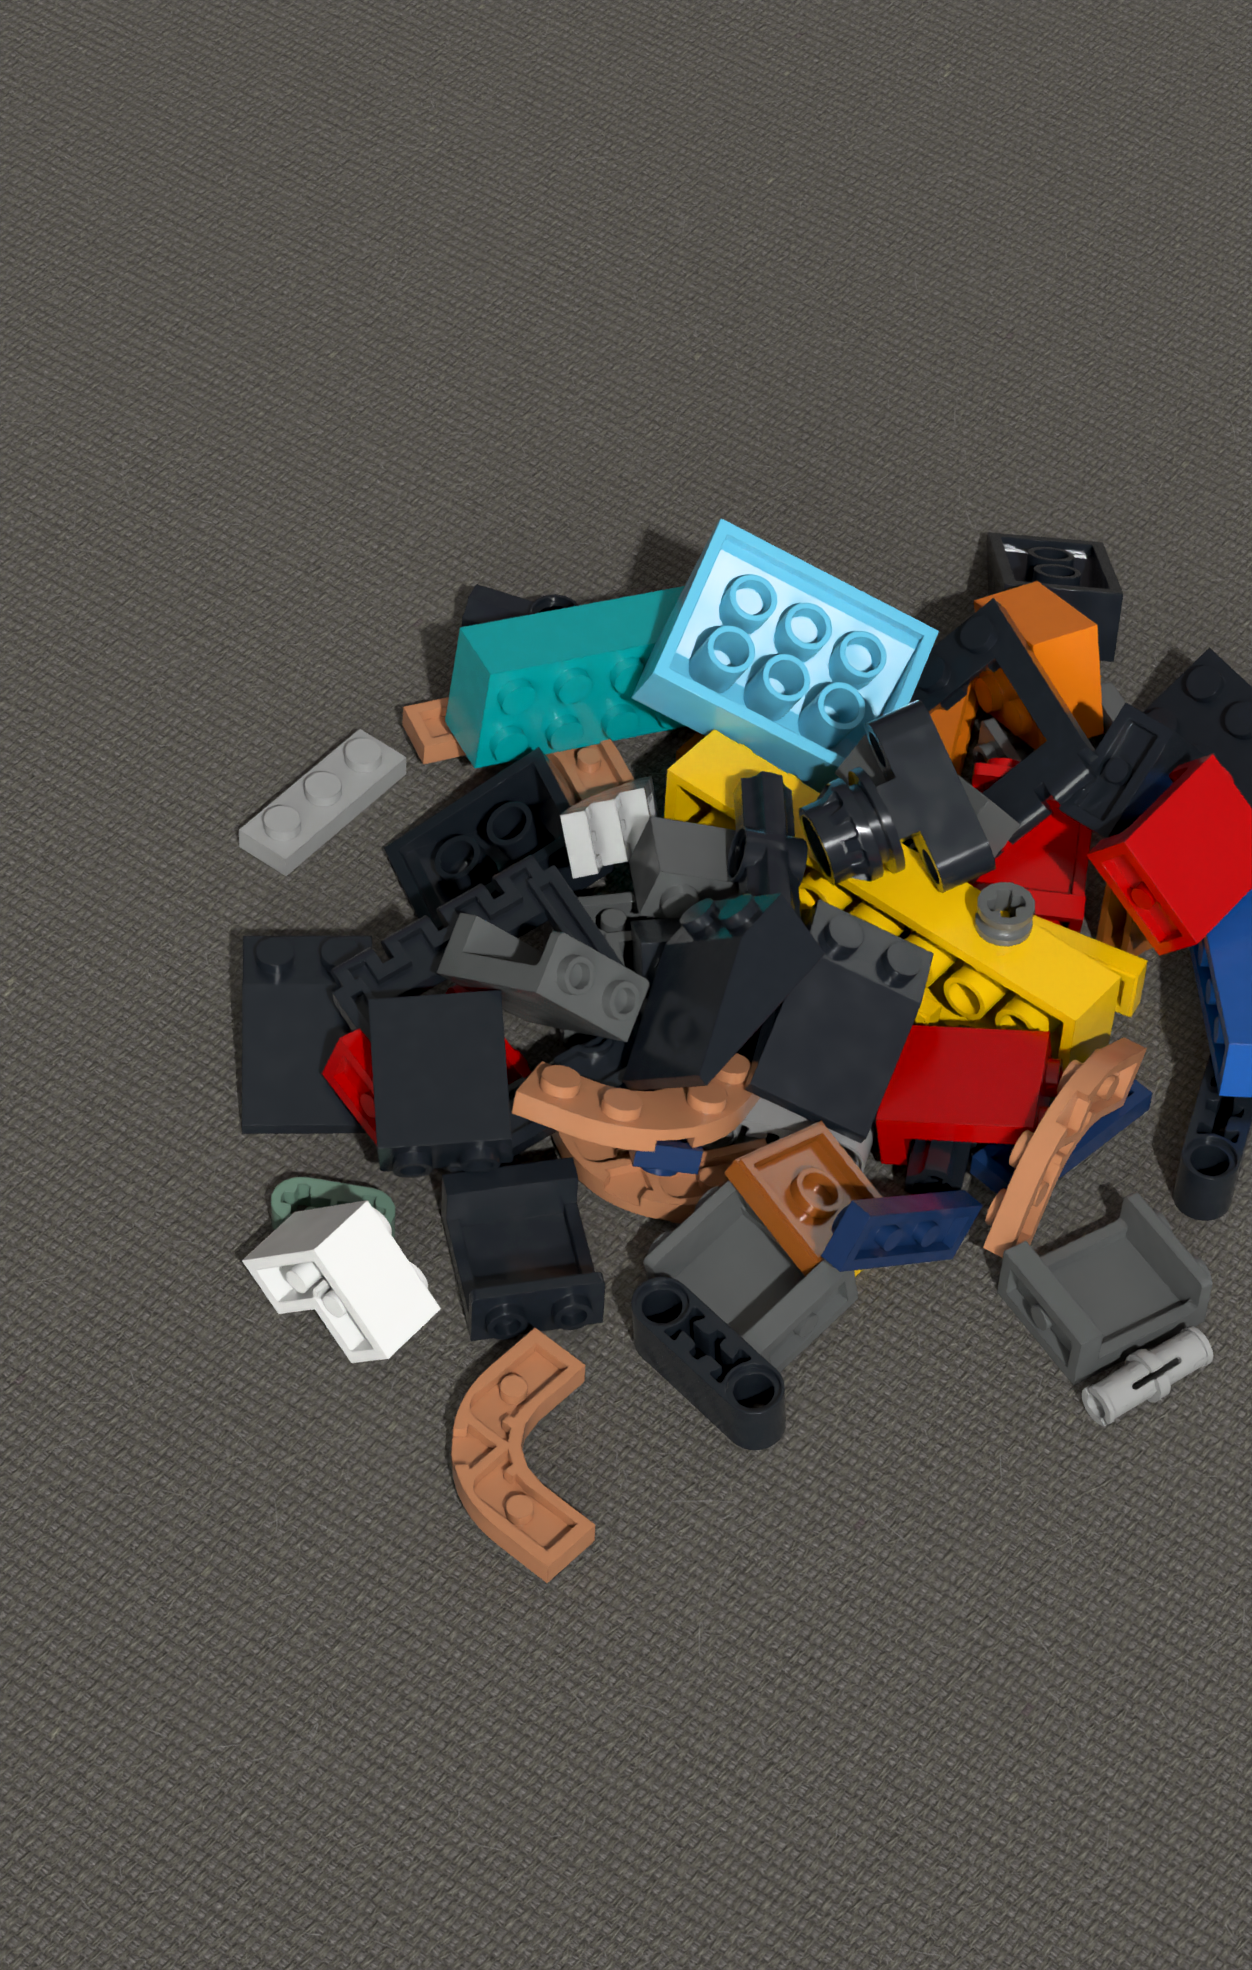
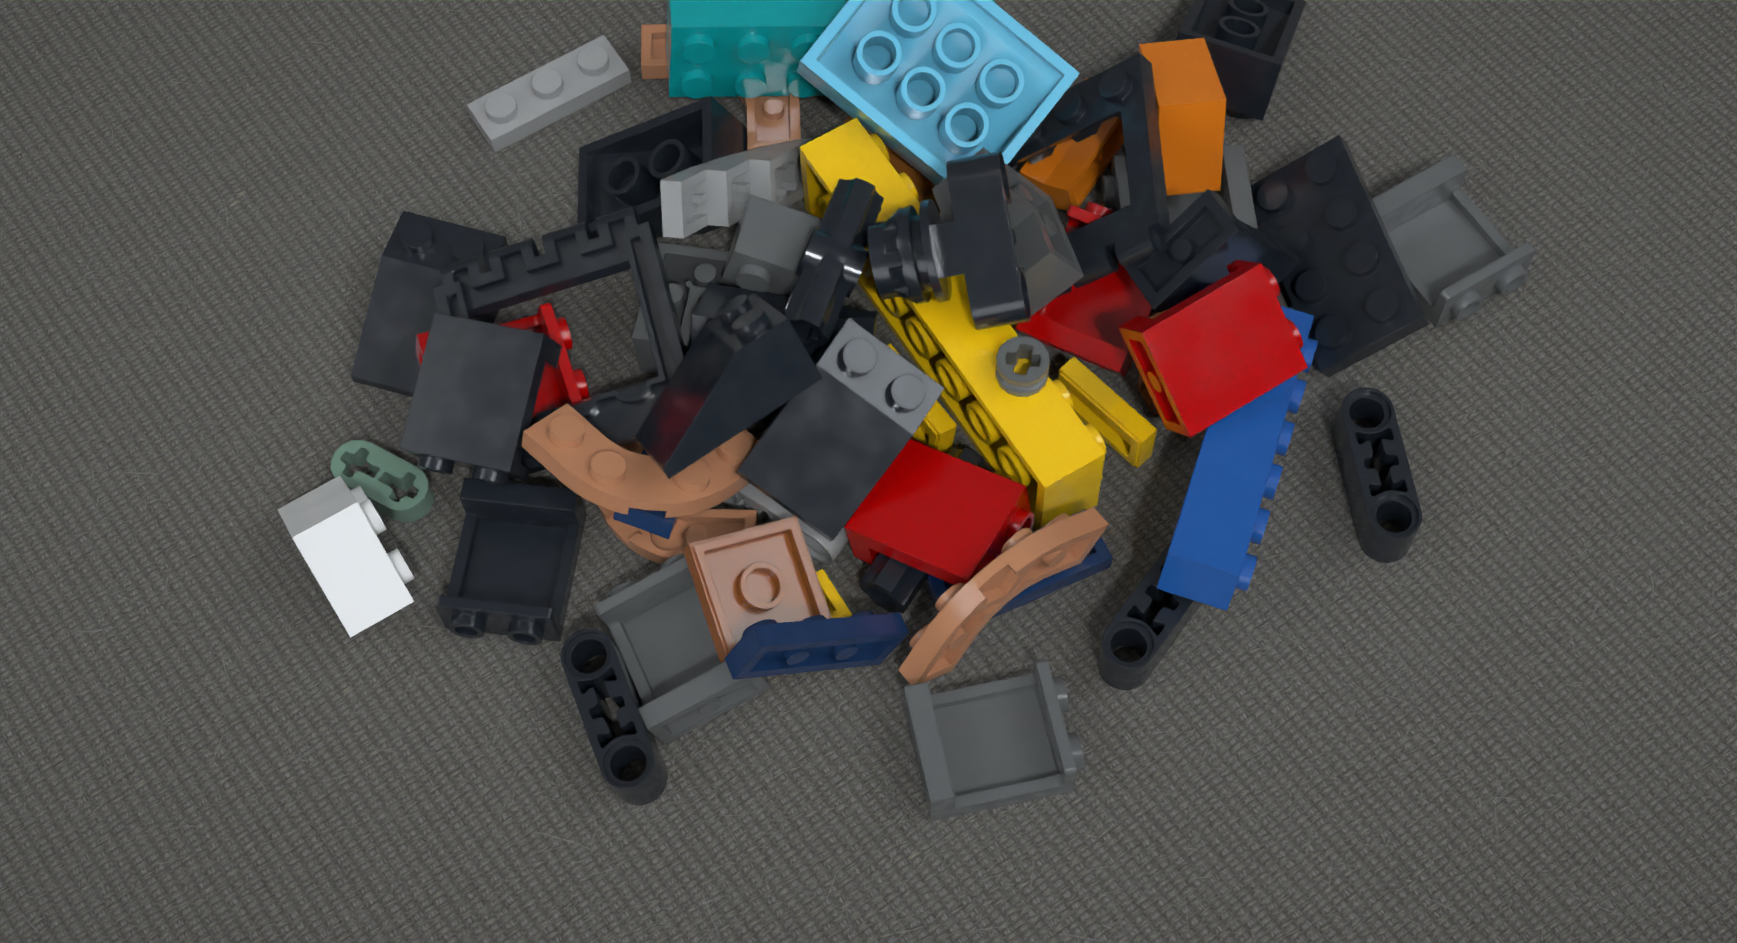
camera: 25 degrees right, 15 degrees up
dark grey panel [437,913,649,1042] -> none
nougat plate [451,1328,595,1583] -> none
light grey pin [1082,1326,1213,1426] -> none

